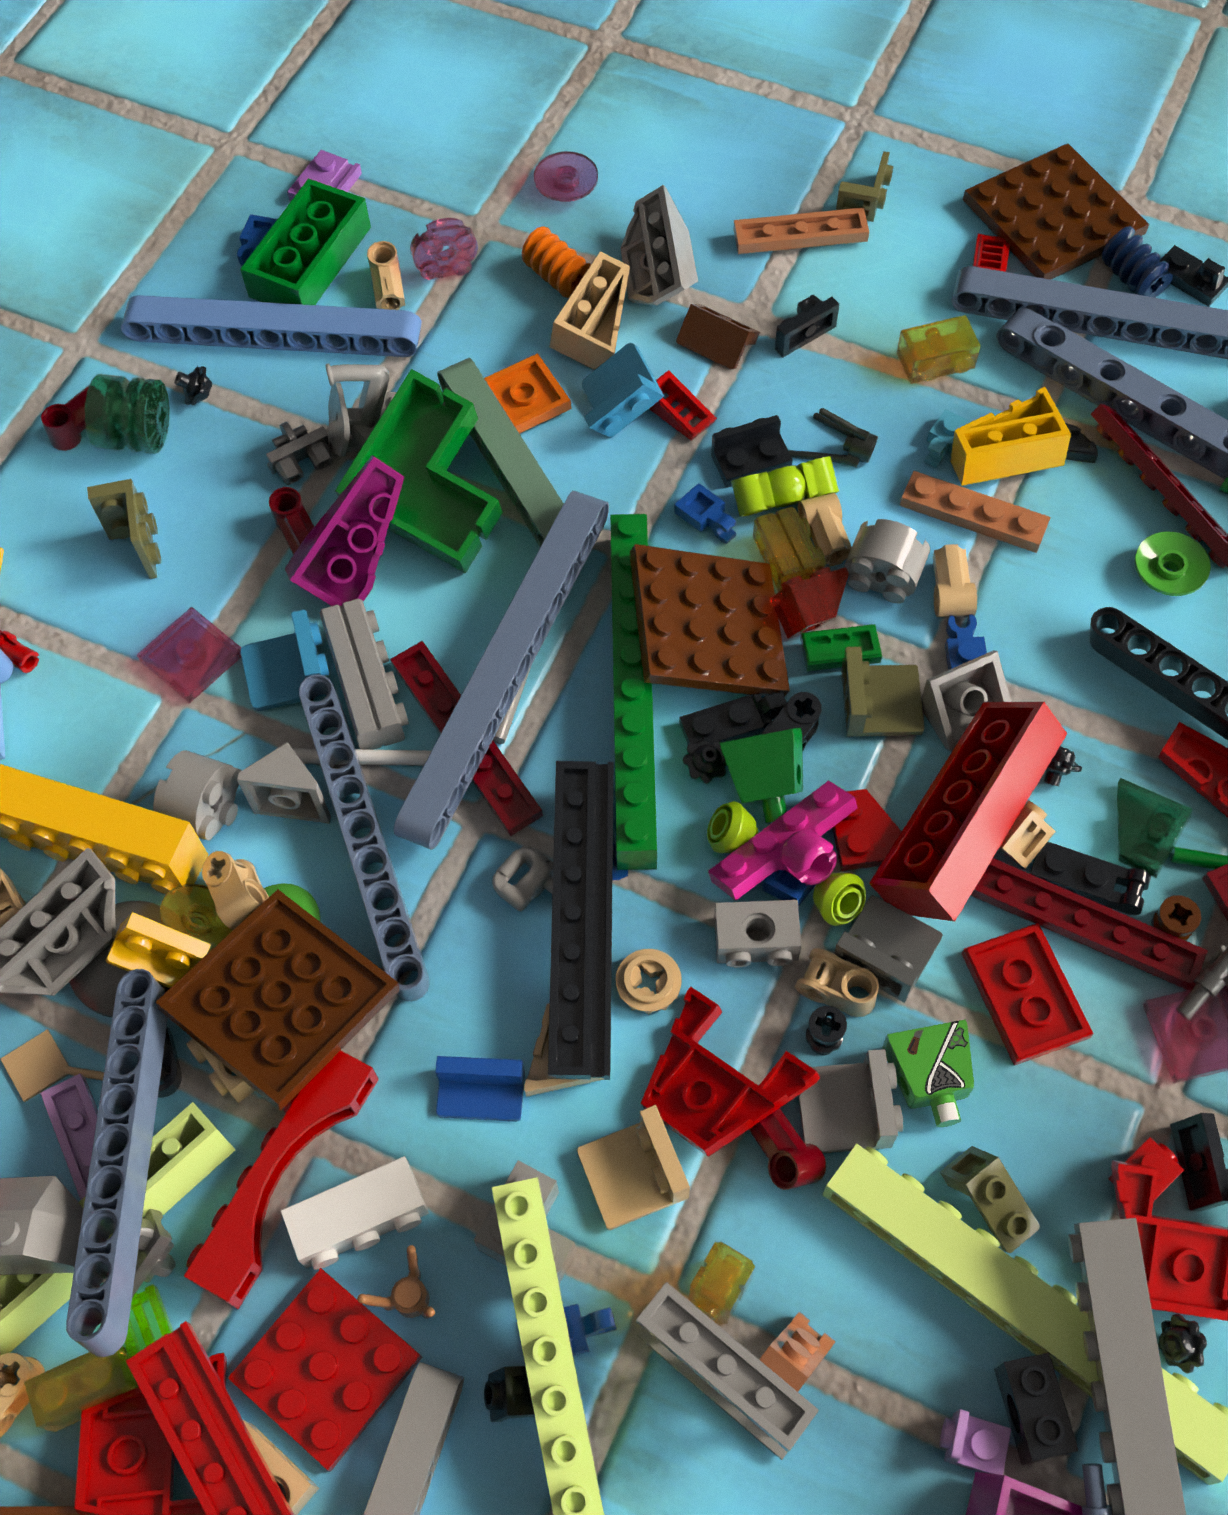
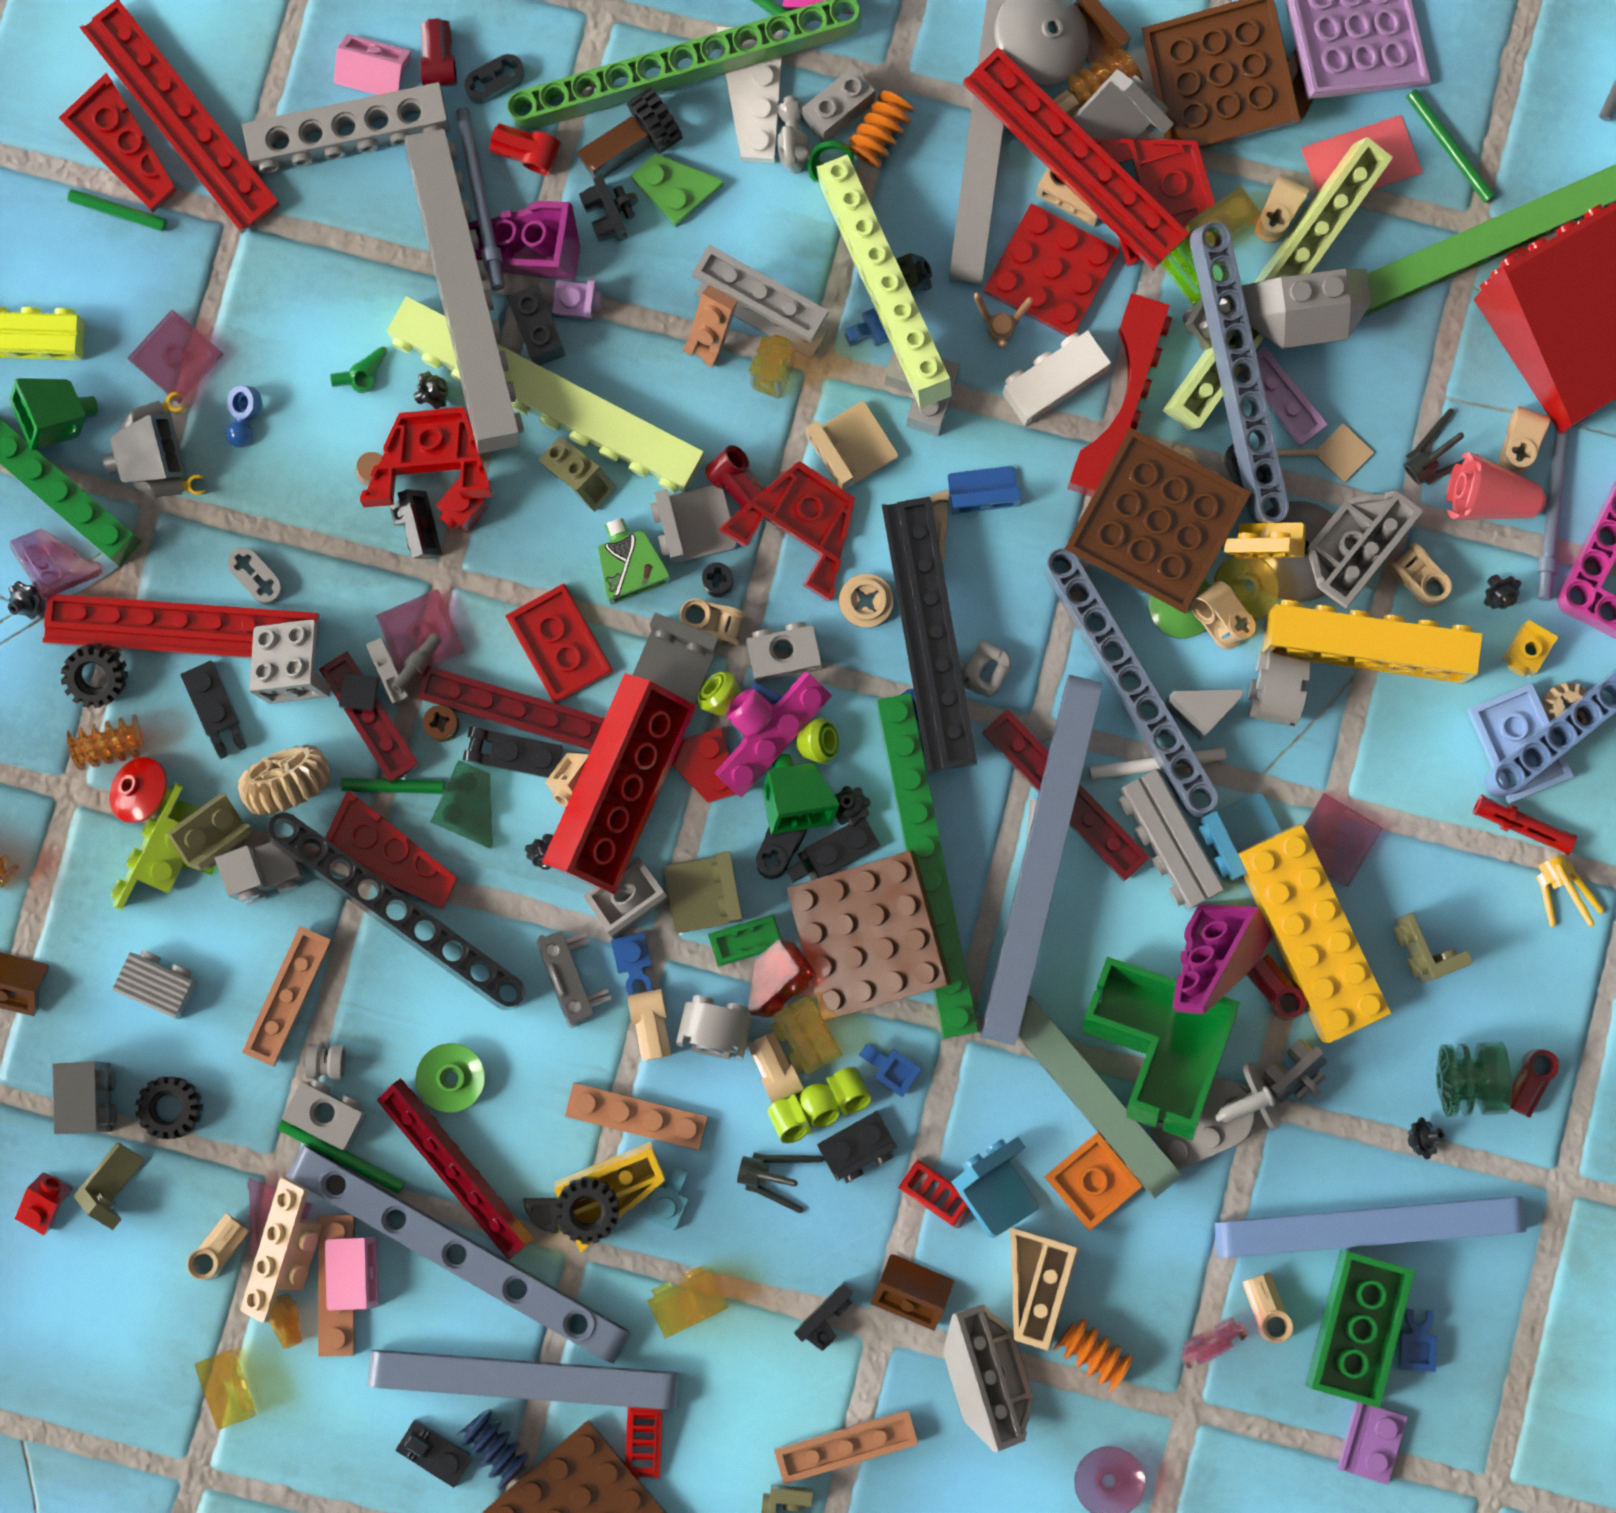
camera: 170 degrees right, 20 degrees up
none -> dark grey piece [536,931,611,1028]
none -> black tyre [555,1176,619,1244]
none -> yellow brick [1237,824,1391,1043]

